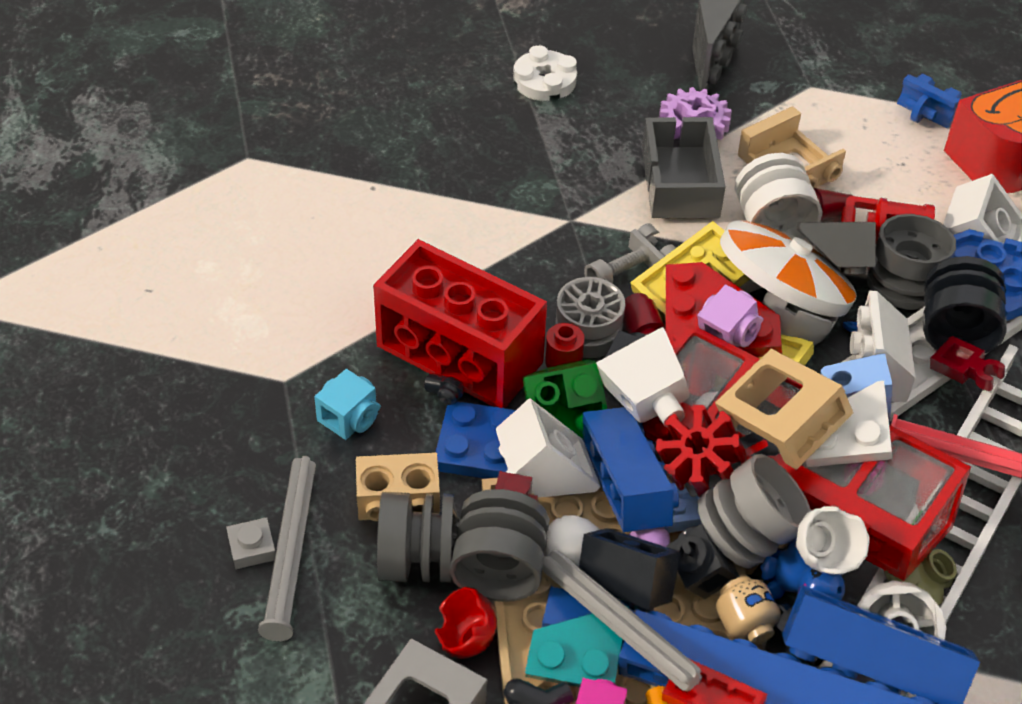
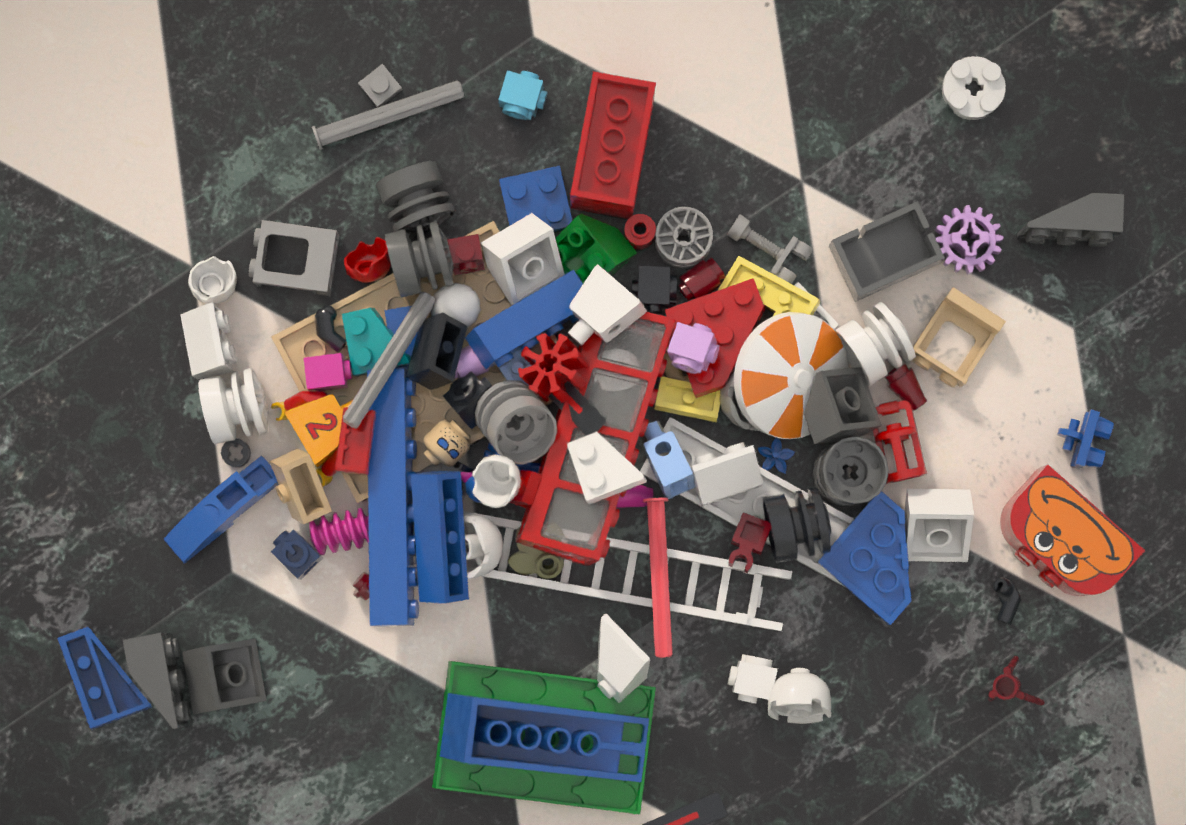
camera: 70 degrees right, 35 degrees up
tan brick [356,452,440,521] -> none
black arm [424,374,465,405] -> none
tan window [715,349,853,470] -> none

